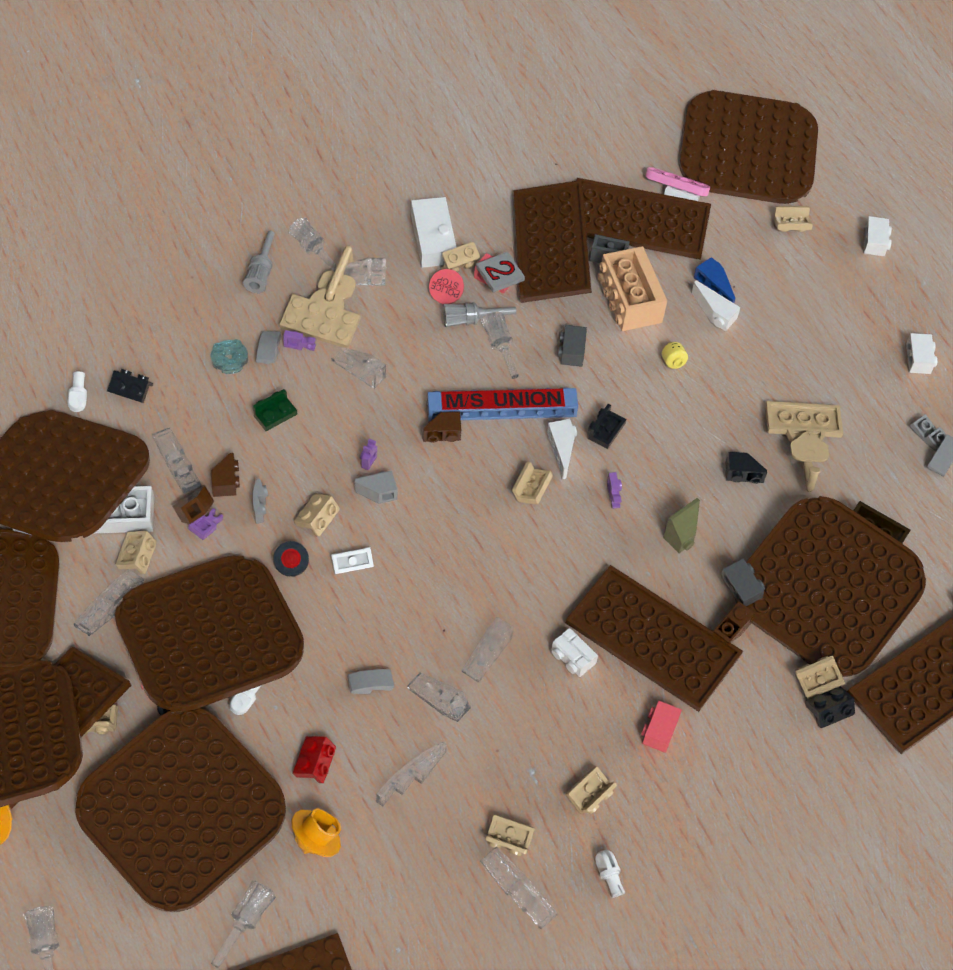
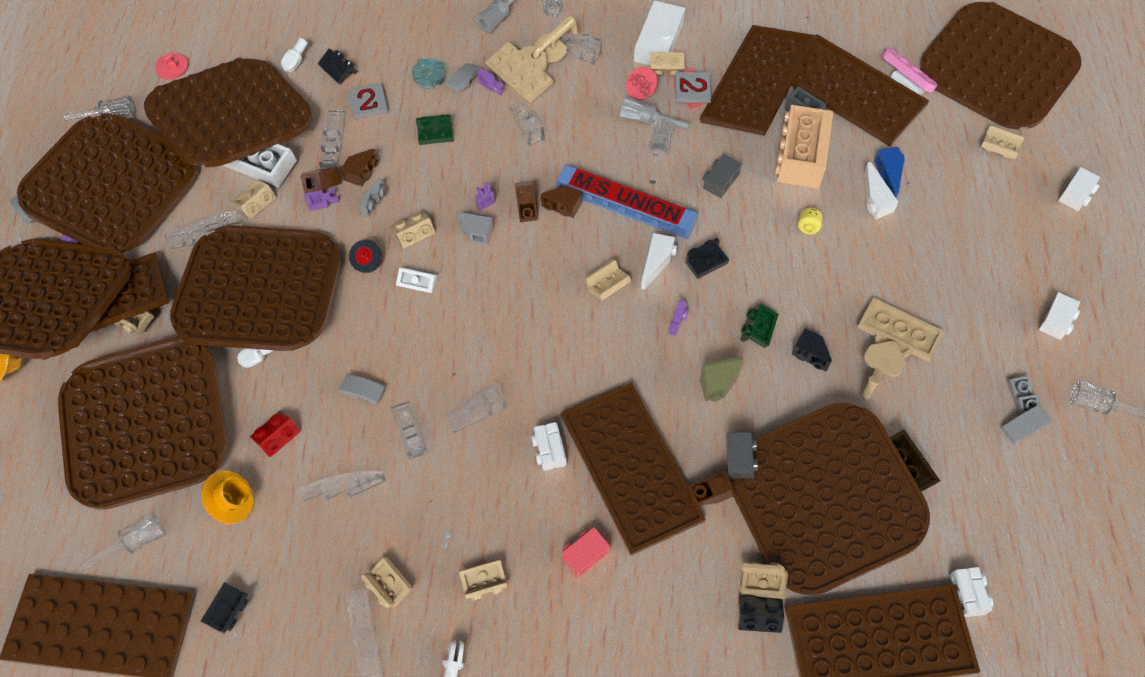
camera: 35 degrees right, 5 degrees up
none -> black bracket [200,582,249,634]
none -> light grey tile [348,83,388,119]
none -> reddish brown slope [515,181,538,222]
none -> dark green bracket [740,303,779,348]

